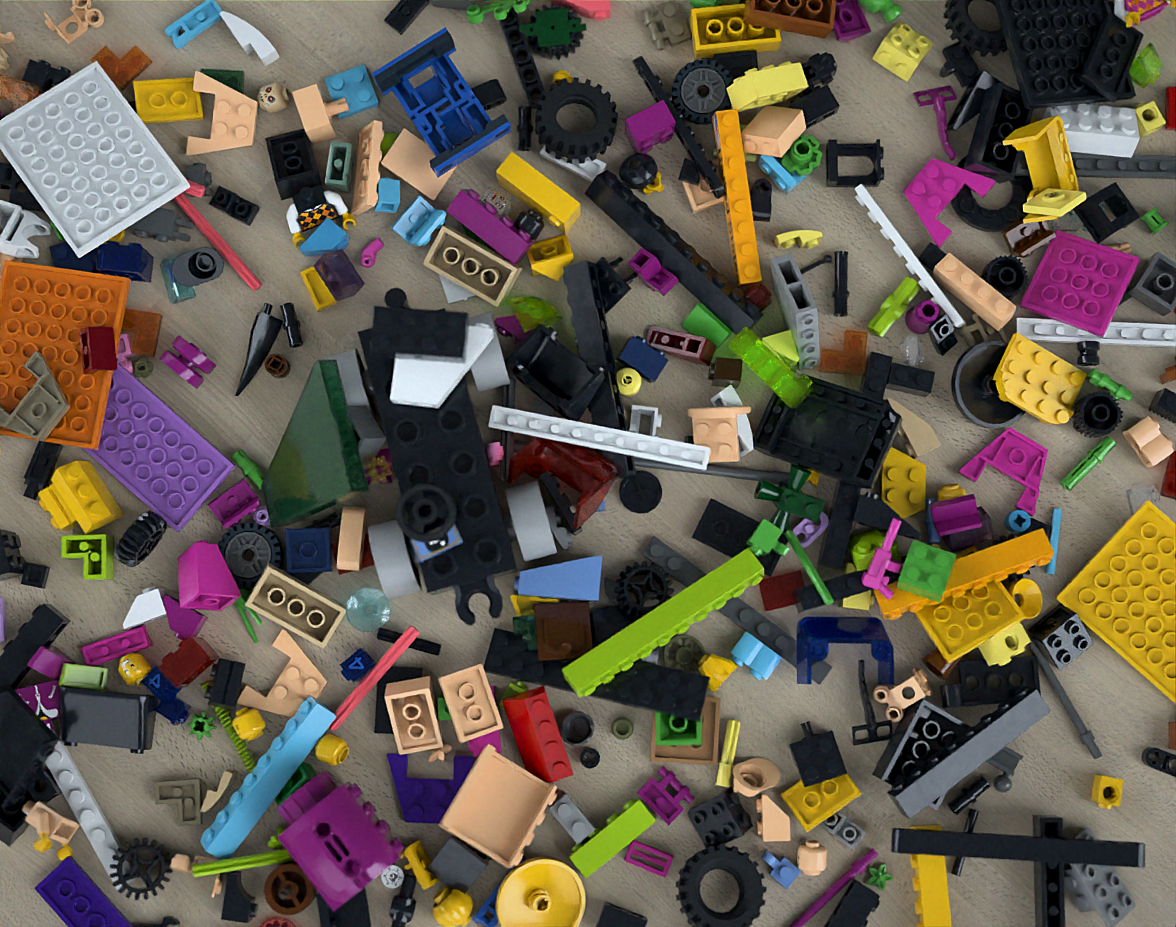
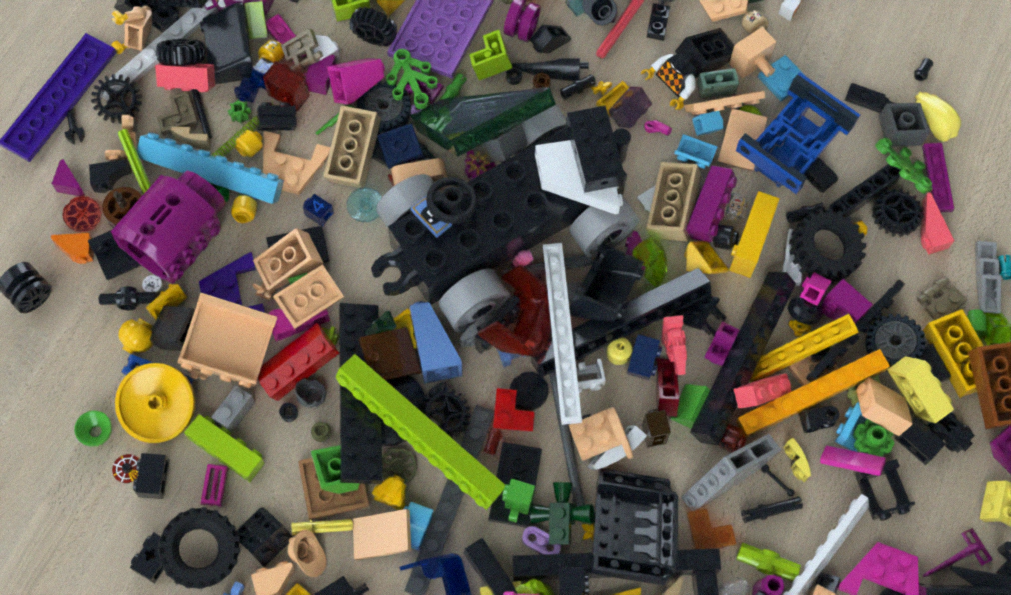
camera: 70 degrees right, 15 degrees down
dark azure slope [299,217,350,257] -> none
coral axle [328,626,420,731] -> none
black axle [377,628,441,655] -> none
dark green piece [519,8,587,47] -> none
magenta plate [637,766,695,825] -> none
clear neon green brick [727,326,814,408] -> none
light yellow slope [757,330,799,366] -> none
clear red plate [758,570,805,612] -> none
bright green bar [784,529,834,605] -> none
none -> coral brick [155,63,215,92]
none -> black gear [156,38,206,66]
none -> black bar [191,89,212,139]
none -> dark tan plate [281,29,323,73]
none -> light nougat tile [353,509,411,560]
none -> bright green plant [386,49,438,109]
none -> lime brick [469,30,513,81]
none -> clear red pin [483,428,503,455]
none -> red brick [493,388,535,432]
none -> black bush [506,66,522,85]
none -> black slope [530,24,572,53]
none -> yellow plant [591,81,612,95]
none -> coral piece [661,315,687,375]
none -> coral brick [734,373,792,409]
none -> yellow plate [750,314,859,383]
none -> dark pink brick [800,272,832,306]
none -> dark pink tile [820,445,886,476]

